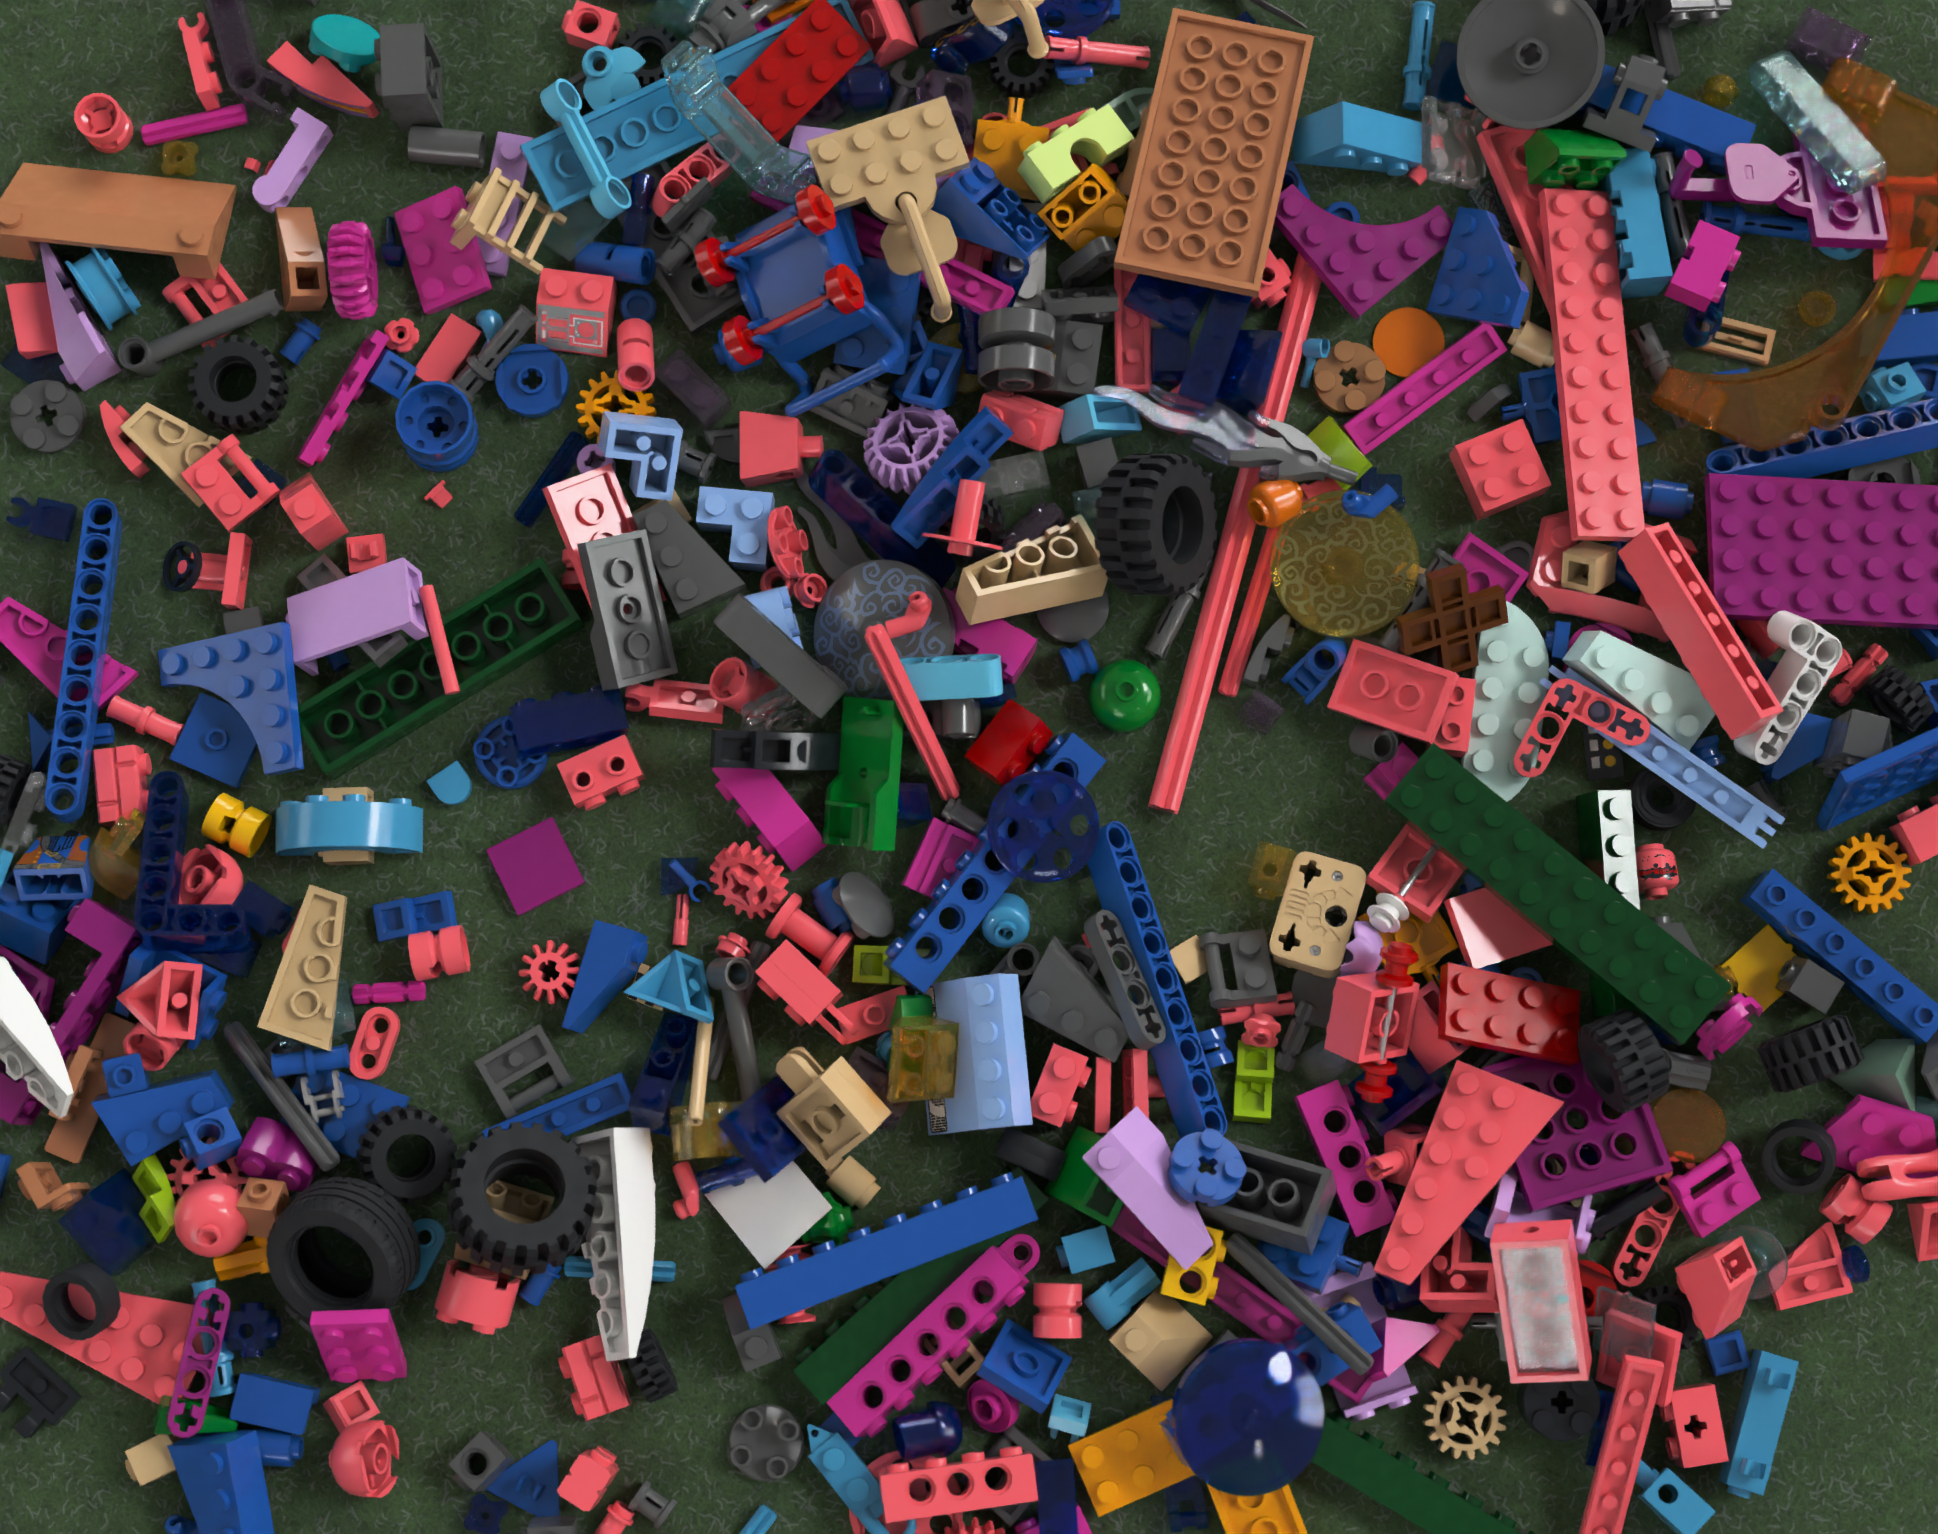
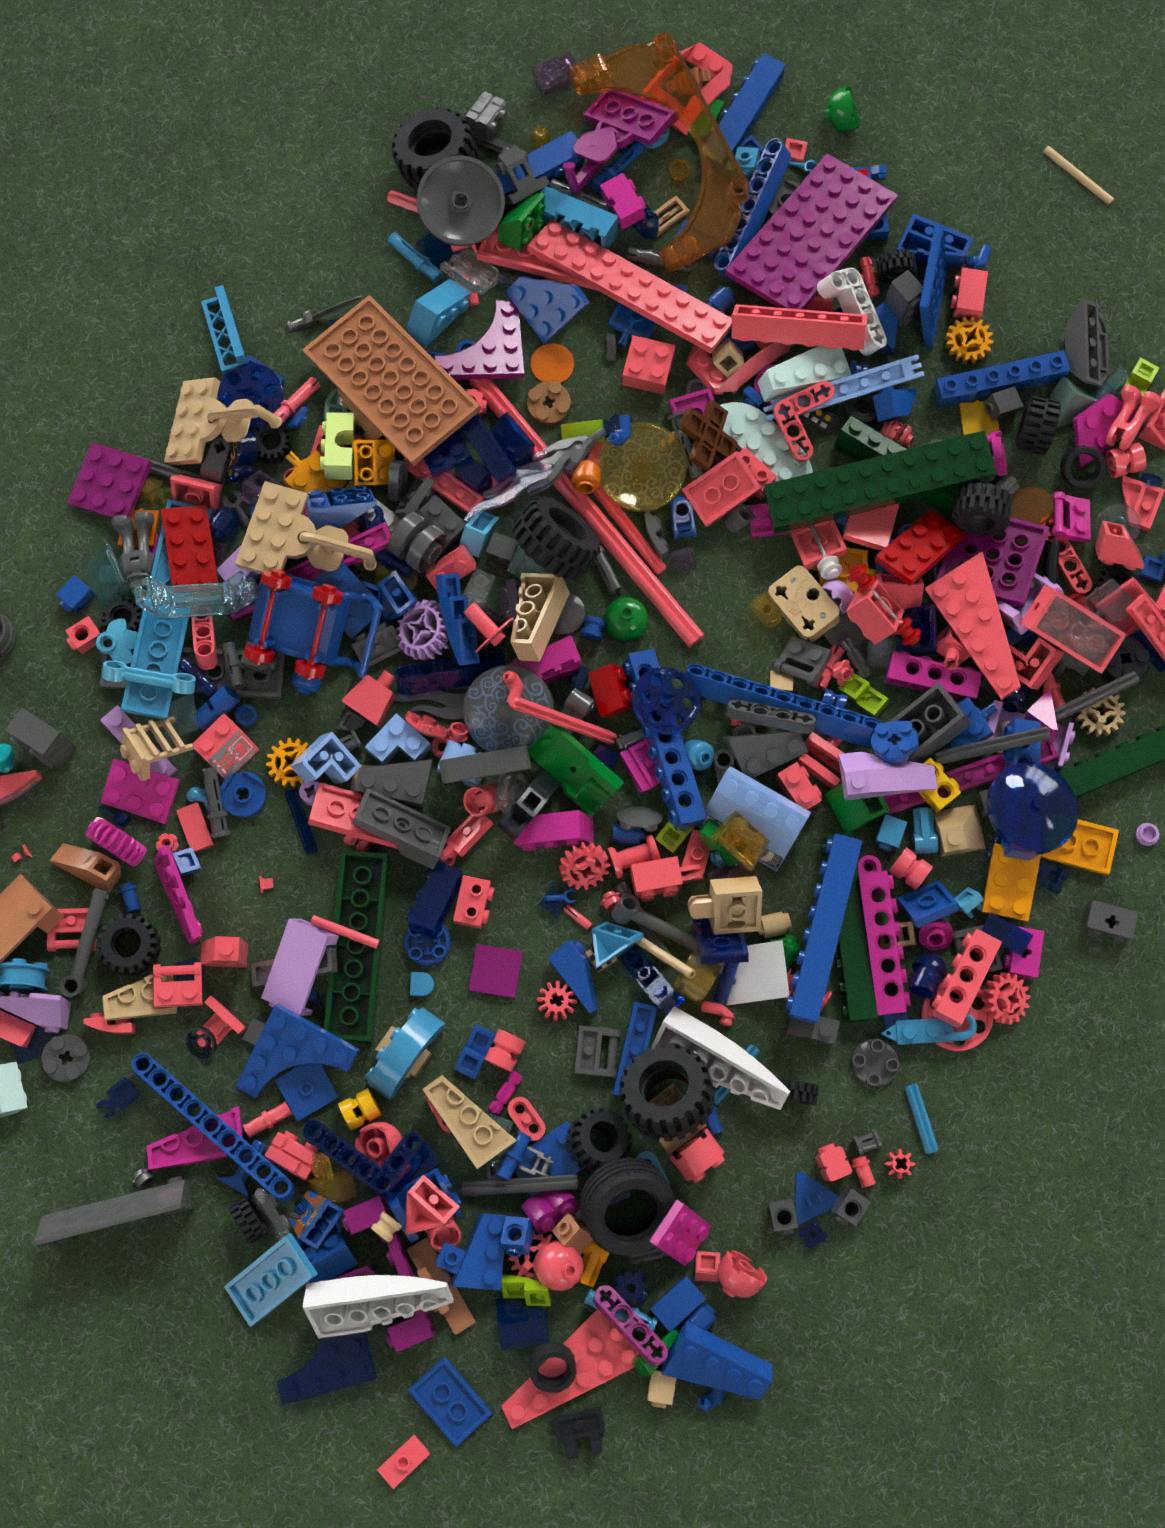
camera: 55 degrees left, 5 degrees down
nougat bracket [16,1162,91,1212] -> none
clear blue brick [228,880,293,939] -> none
lavender leg [252,107,334,213] -> none
coral tile [346,533,387,575] -> none
blue wheel [395,381,479,473] -> none
dark grey pin [408,125,486,168] -> none
coral brick [558,1334,632,1421] -> none
coral pin [616,318,655,392] -> none
clear purple brick [655,348,733,431] -> none
dark grey piece [661,177,715,234] -> none
medium azure beam [900,654,1003,701] -> none
black tyre [995,1127,1067,1182] -> none
dark azure hand [1299,338,1330,388] -> none
dark pink plate [1340,323,1508,456] -> none
tan brick [1507,320,1555,368] -> none
clear light blue beam [1748,50,1887,194] -> none
none -> tan wheel [371,1212,402,1243]
none -> blue slope [873,386,917,422]
none -> dark grey axle [1054,671,1140,721]

